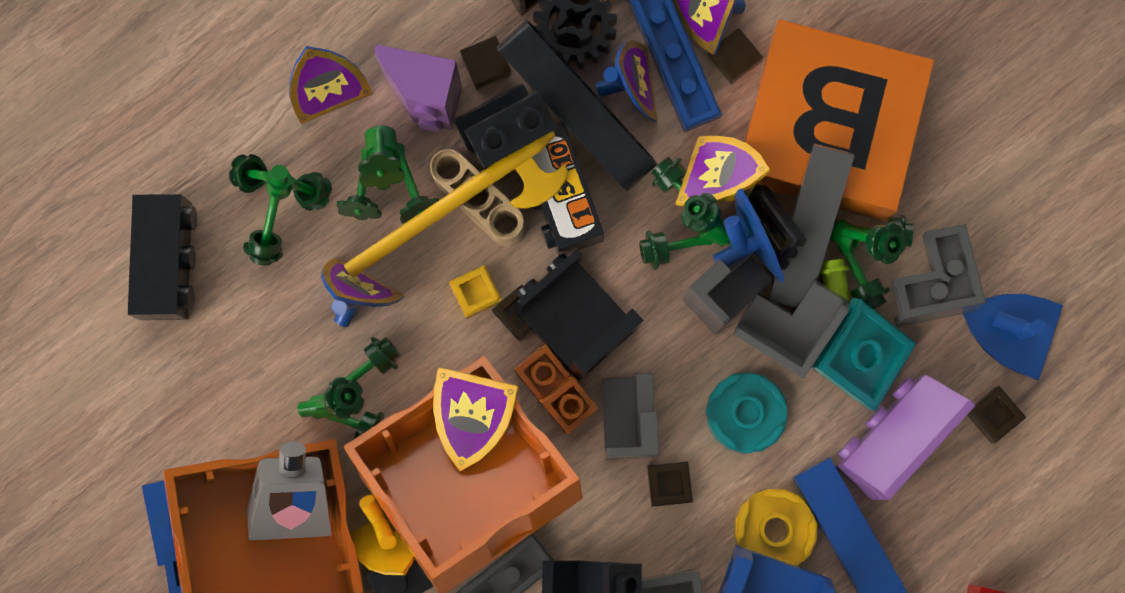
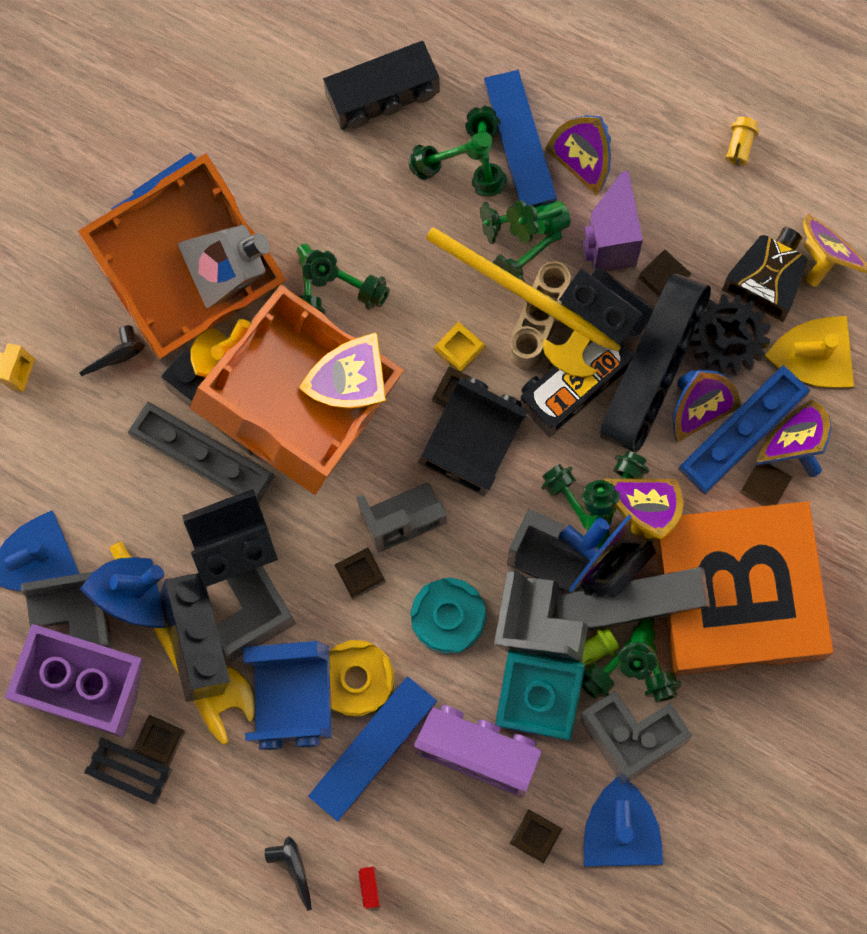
camera: 70 degrees right, 5 degrees down
shield [321,257,404,327] -> none
orange slope [513,344,599,435] -> none
none -> blue tile [484,69,557,208]

